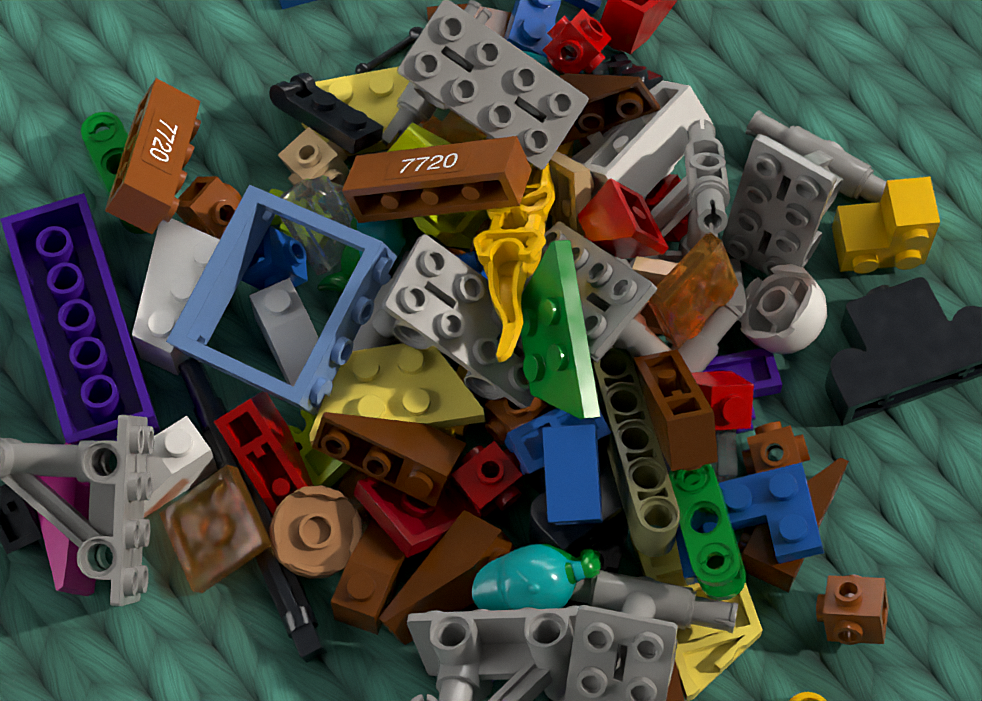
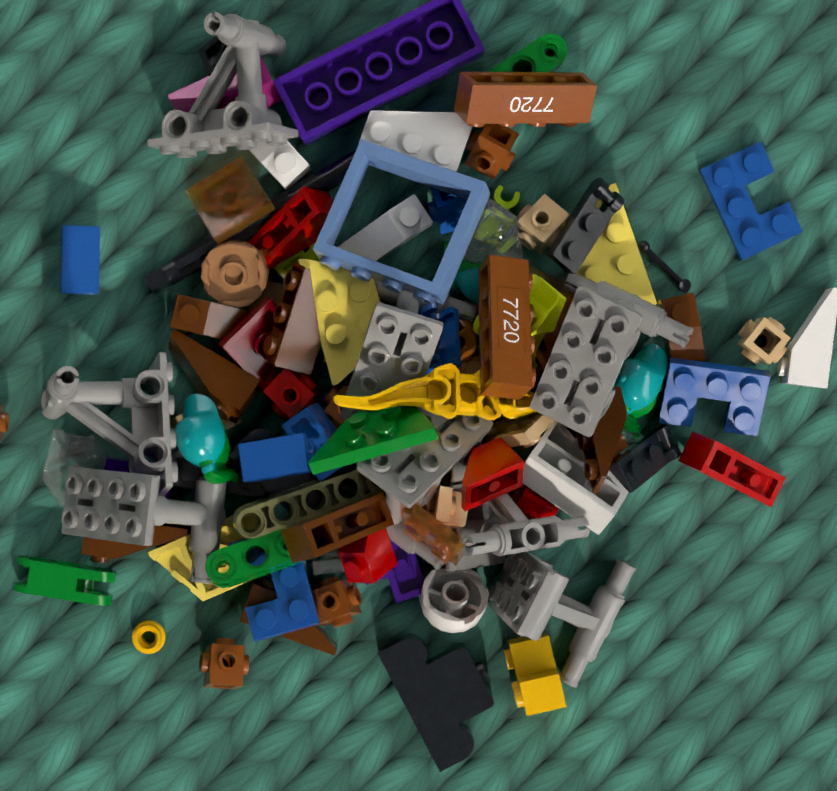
camera: 85 degrees right, 25 degrees up
red brick [542,9,612,74] -> none

